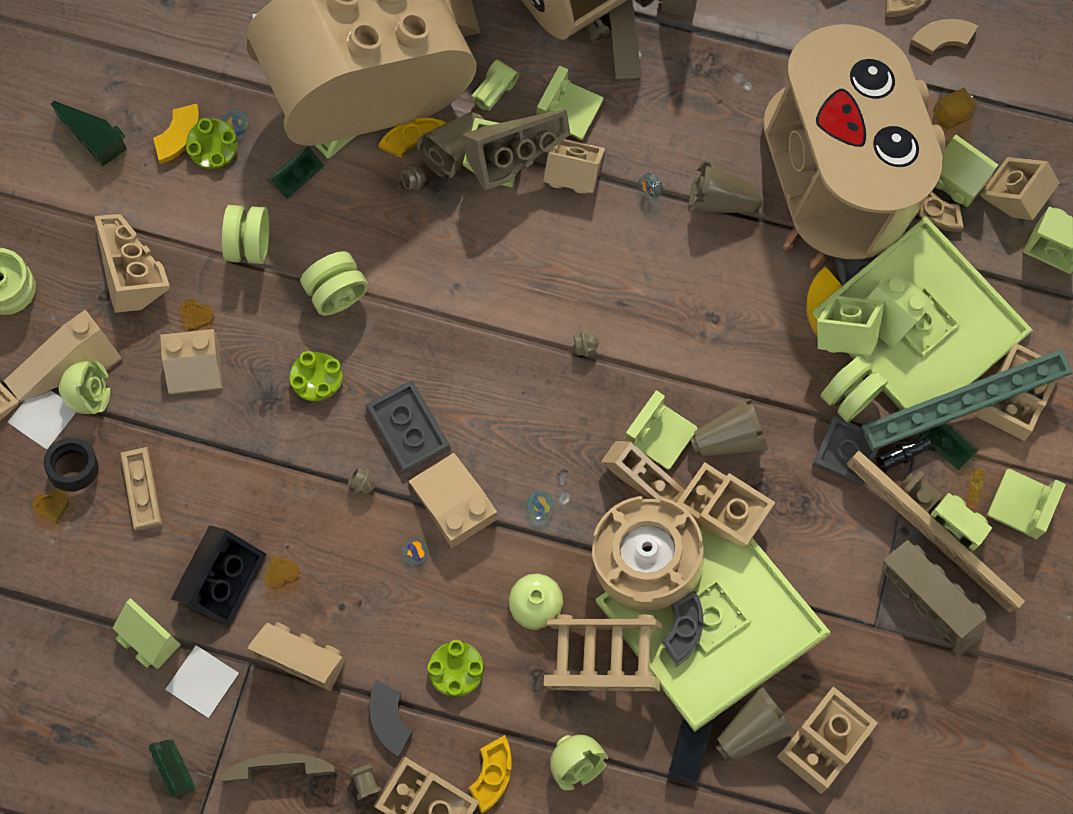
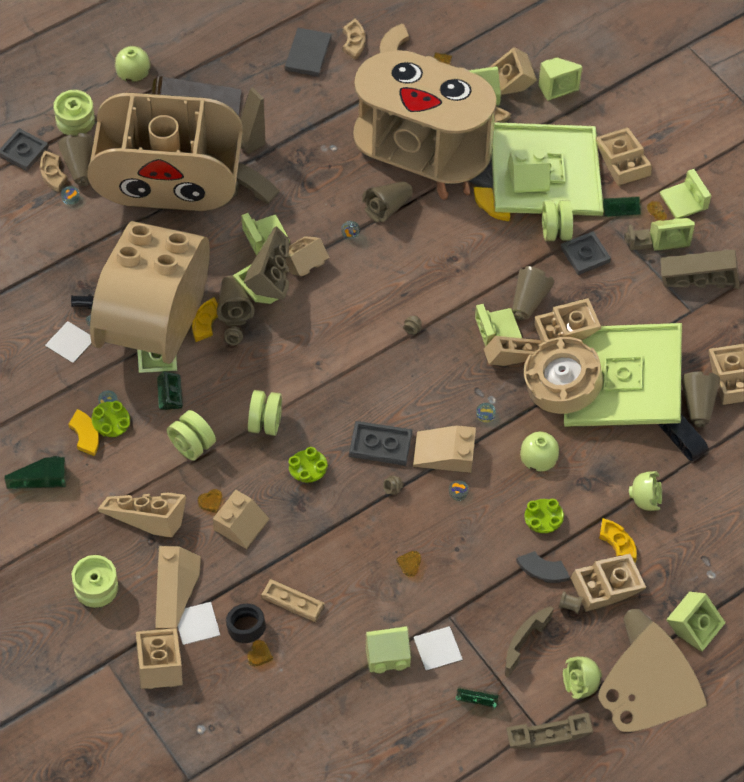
camera: 50 degrees left, 15 degrees down
yellowish green cylinder [59,361,110,414] -> none
black slope [171,525,266,628] -> none
tan slope [248,622,345,692] -> none
yellowish green piece [472,60,519,111] -> none
tan fence [544,614,662,692] -> none
dark grey tile [662,591,704,667] -> none
yellowish green slope [817,295,884,356] -> none
tan tile [846,451,1025,612] -> none
sand green tile [861,349,1073,451] -> none
black pin [877,434,932,472] -> none

